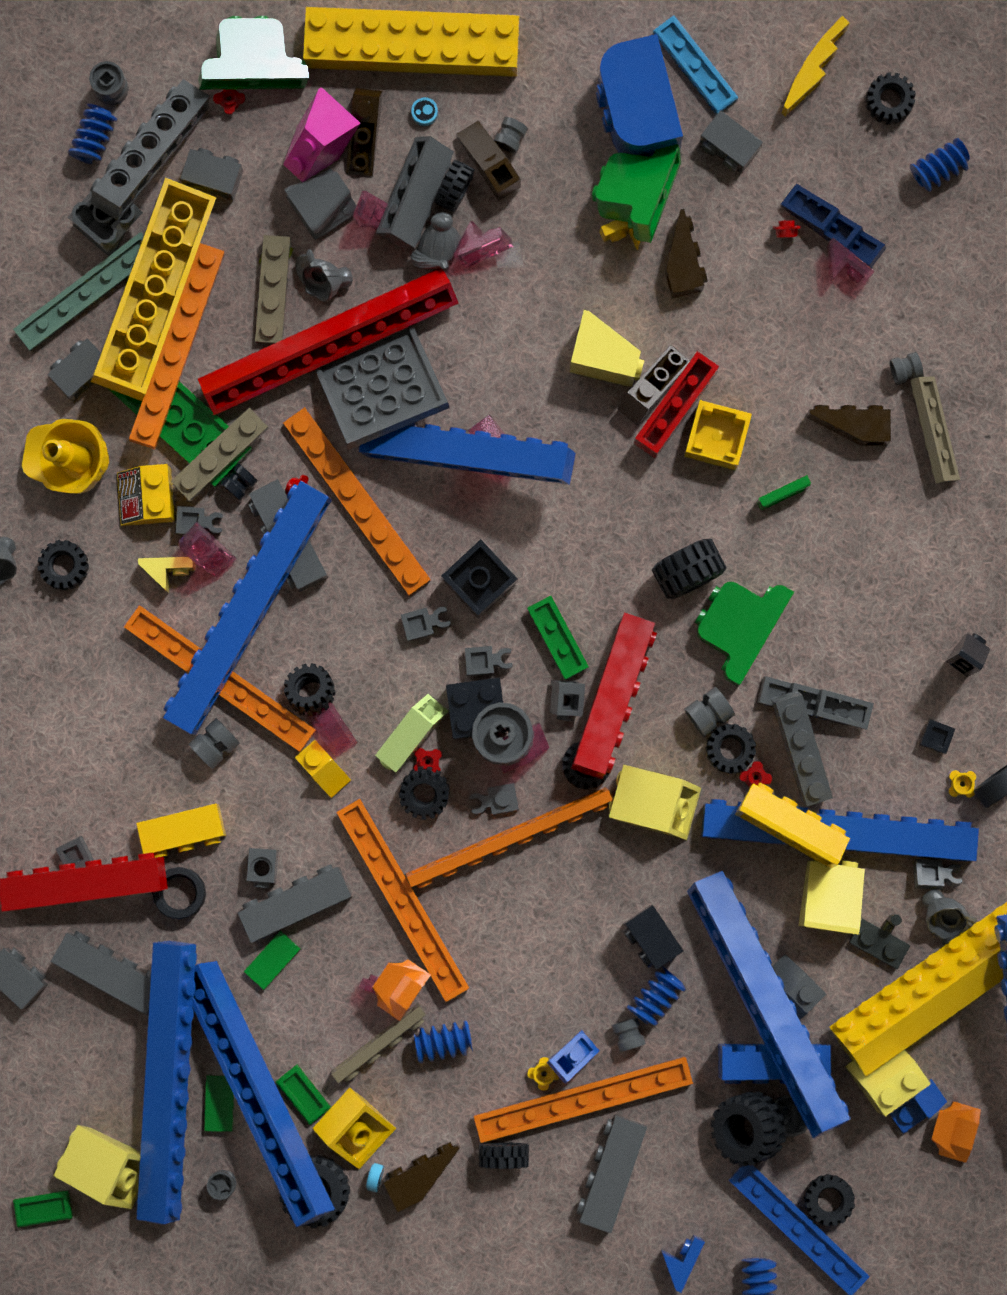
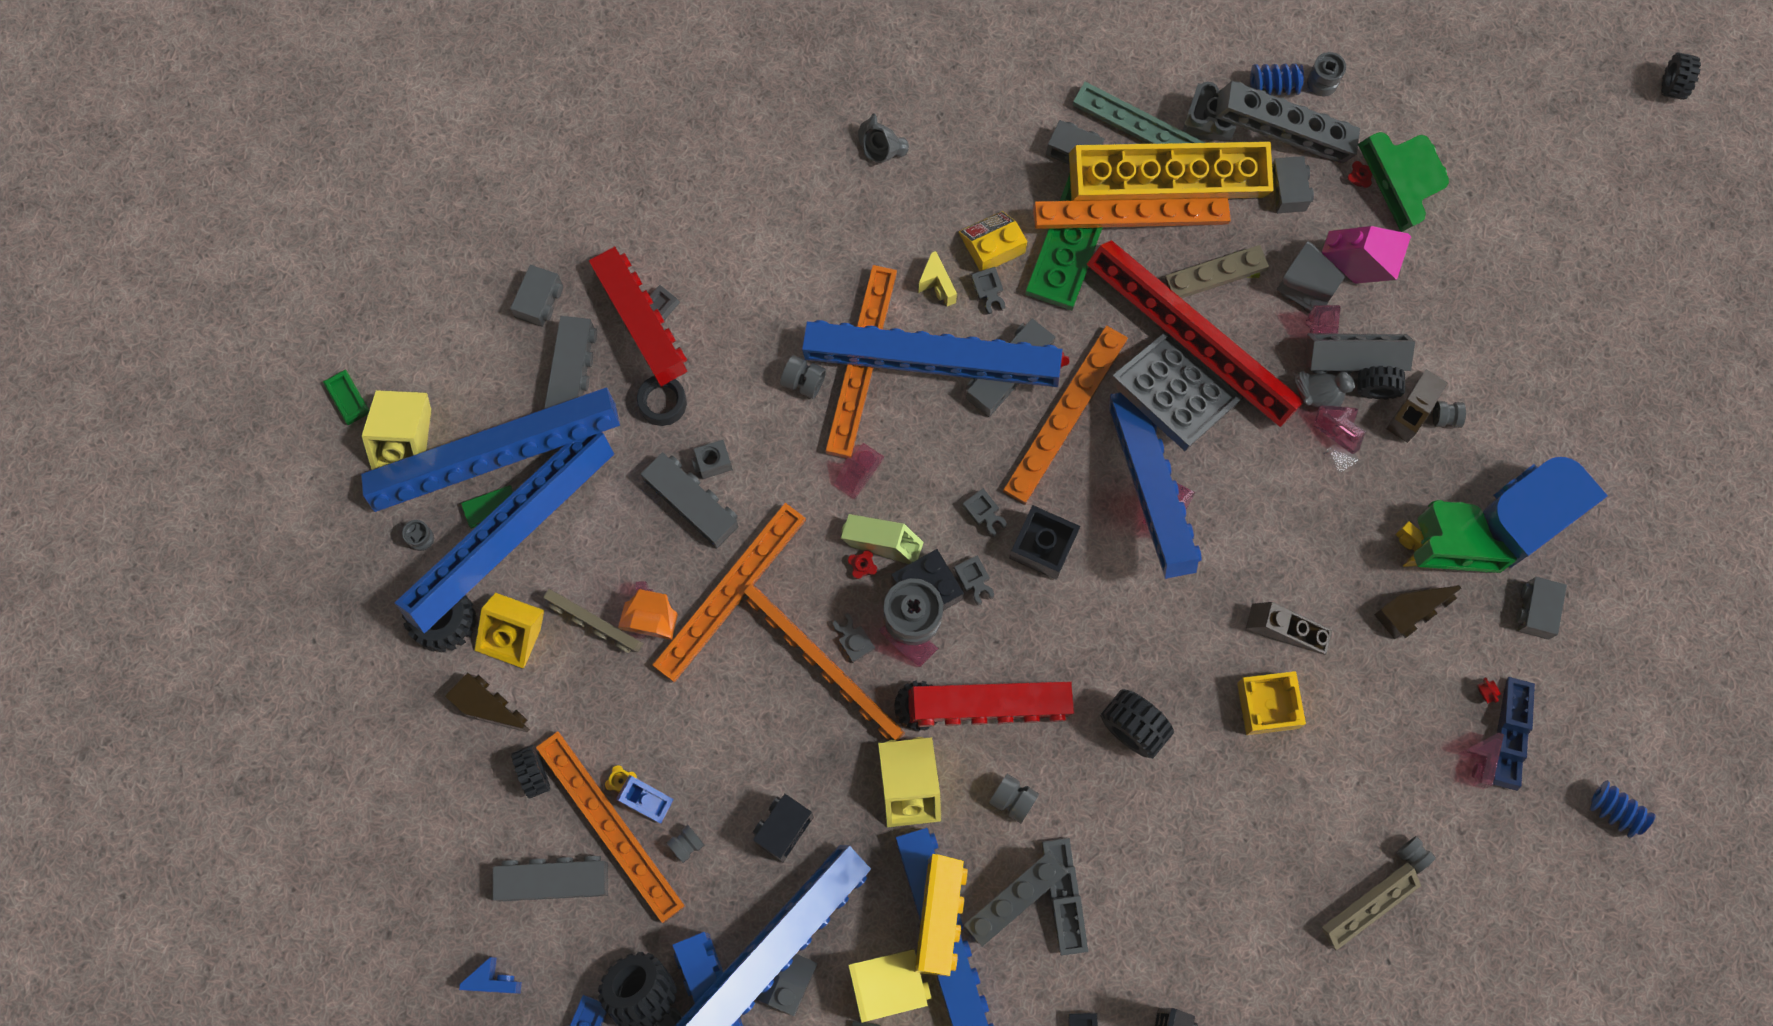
camera: 65 degrees right, 10 degrees down
yellow piece [22,419,109,494] -> none
black tyre [37,540,89,590] -> none
yellow brick [136,804,226,857] -> none
dark tan plate [171,407,269,502] -> none
clear pink slope [178,522,237,578] -> none
black wheel [220,463,258,501] -> none
green tile [244,931,301,990] -> none
green tile [276,1064,331,1125] -> none
black tyre [284,663,336,716] -> none
dark grey hair [295,249,353,302] -> none
yellow slope [295,740,351,798] -> none
yellow brick [303,7,519,77] -> none
dark brown slope [346,88,383,176] -> none
medium azure tile [366,1163,385,1193] -> none
black tyre [399,766,449,820] -> none
tile [411,97,438,126] -> none
blue piece [414,1021,473,1063] -> none
green plate [527,595,589,680] -> none
dark grey brick [550,680,585,721] -> none
light yellow slope [570,310,644,387] -> none
blue piece [626,966,686,1026] -> none
red brick [634,351,719,459] -> none
dark azure tile [653,15,739,115] -> none
green brick [694,582,794,687] -> none
black tyre [706,724,756,774] -> none
red plate [739,761,772,788] -> none
green tile [756,475,811,511] -> none
yellow slope [782,15,849,117] -> none
dark brown slope [807,405,891,446] -> none
black tyre [865,72,916,125] -> none

